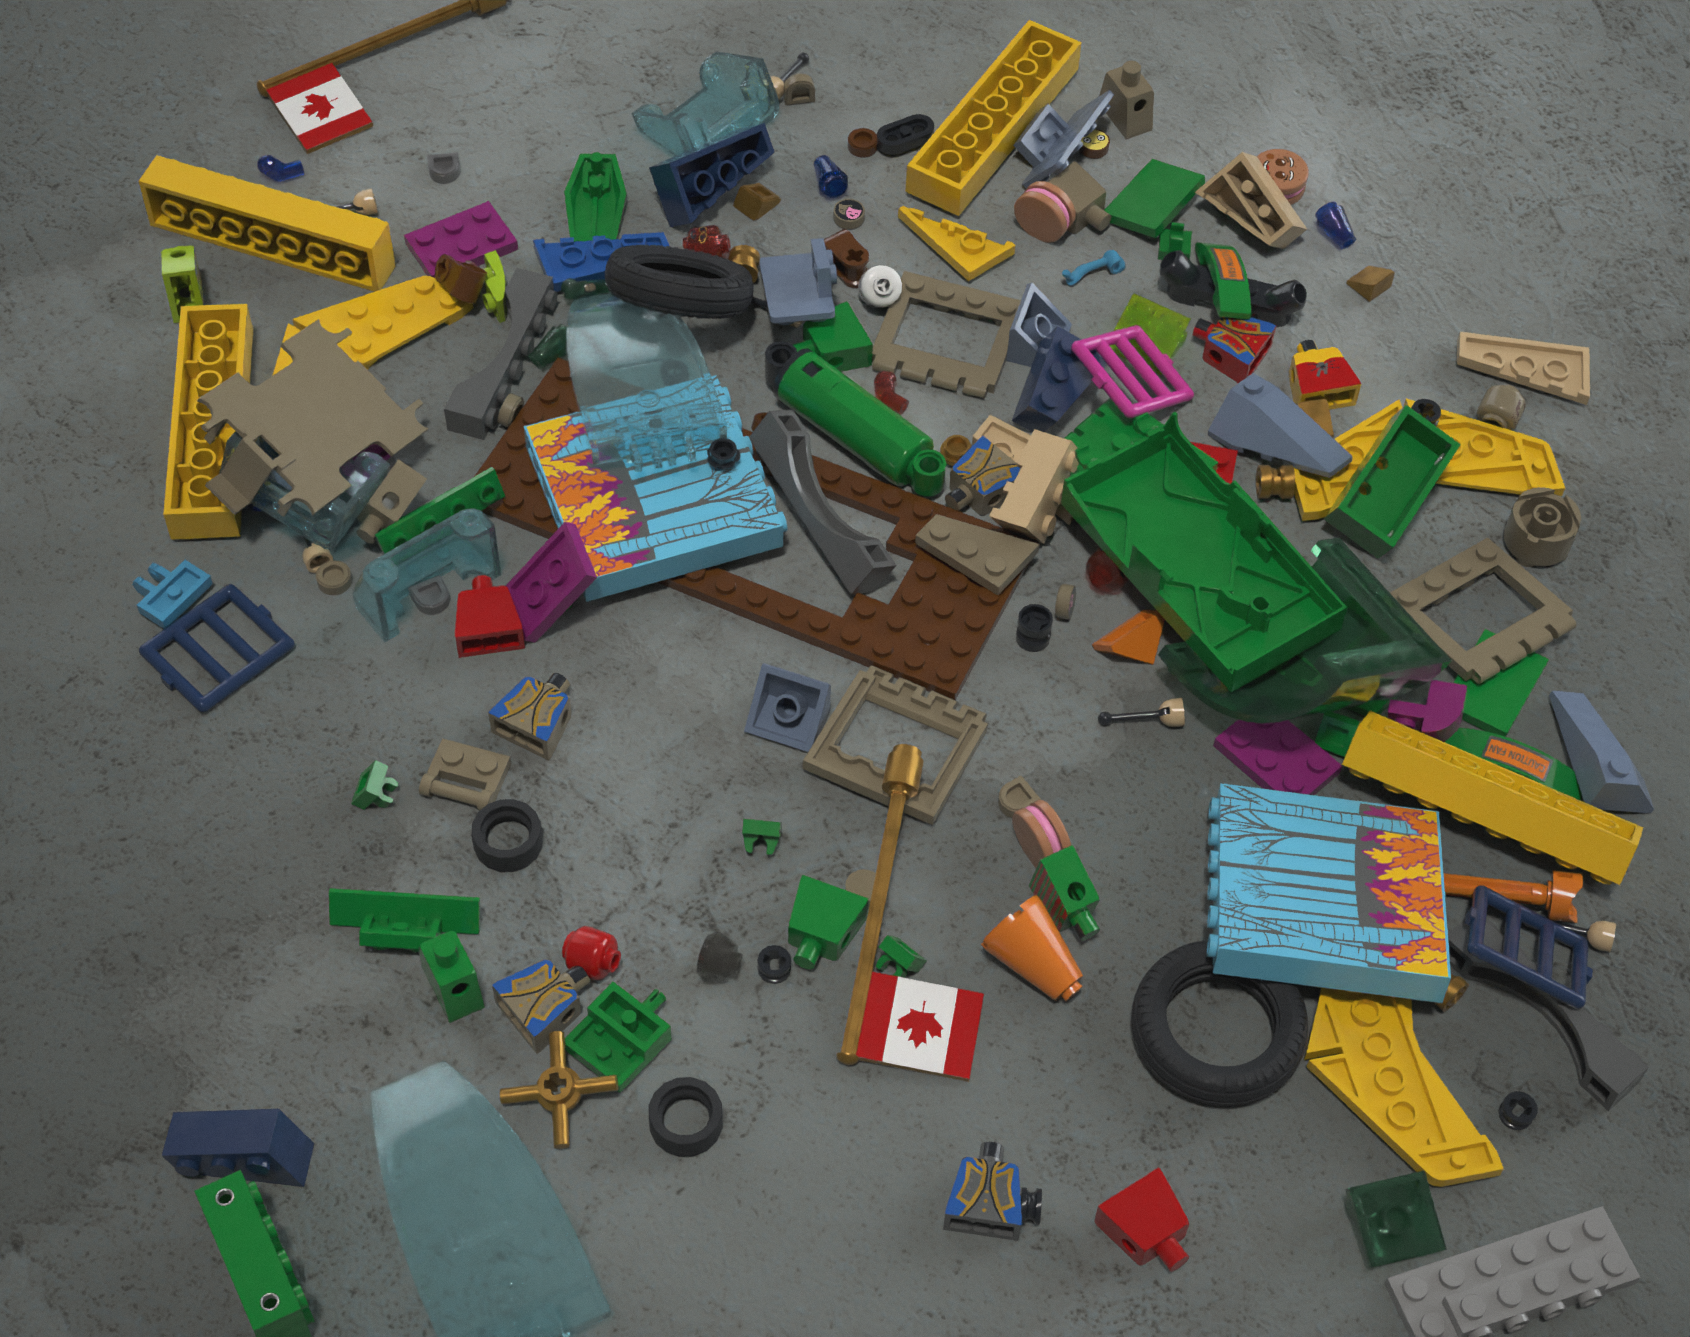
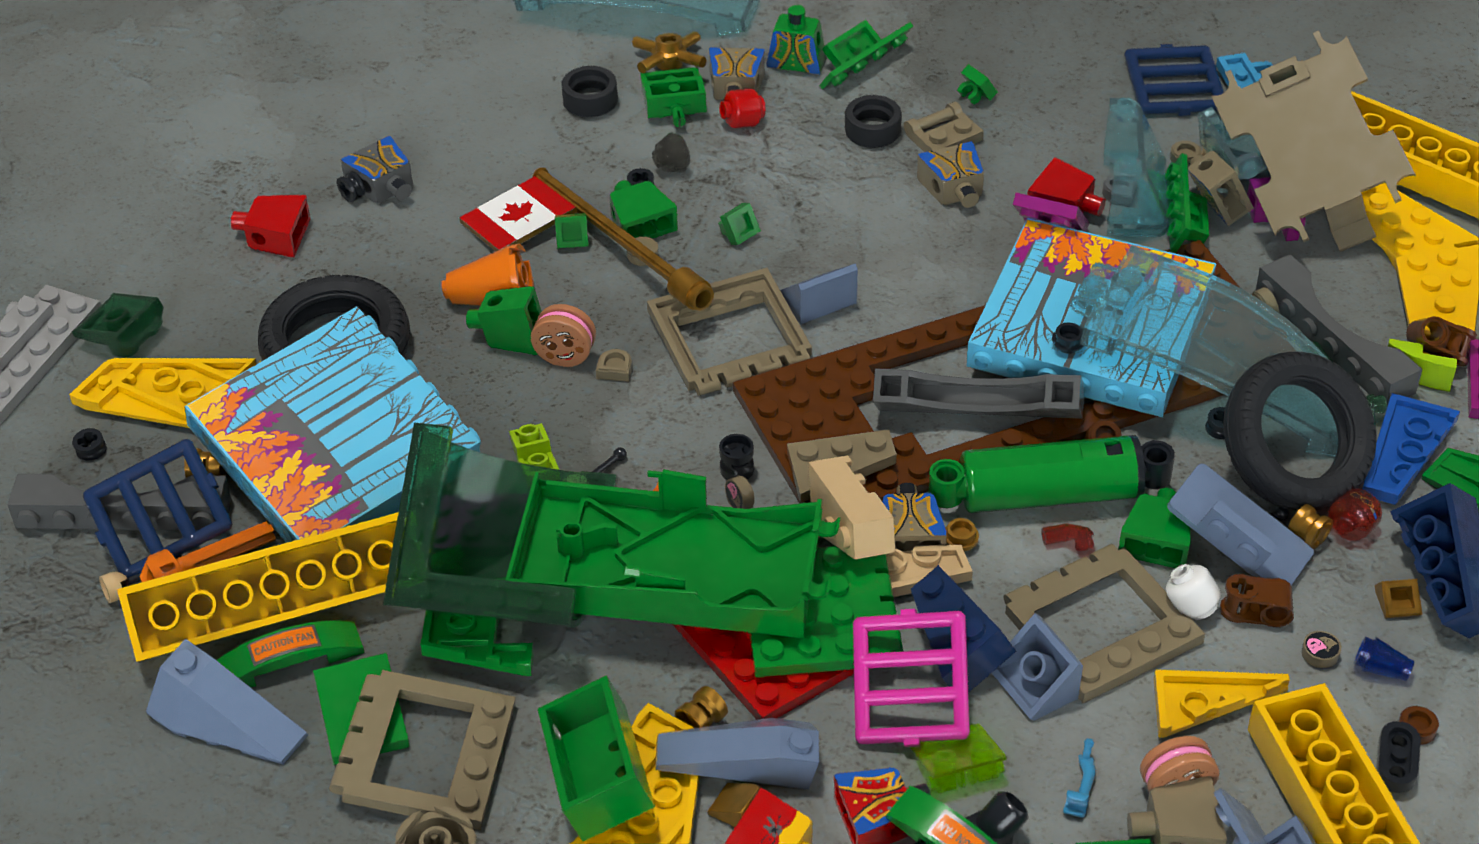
camera: 135 degrees right, 10 degrees down
magenta brick [1388,679,1467,742] -> none
none -> lime slope [509,423,561,488]

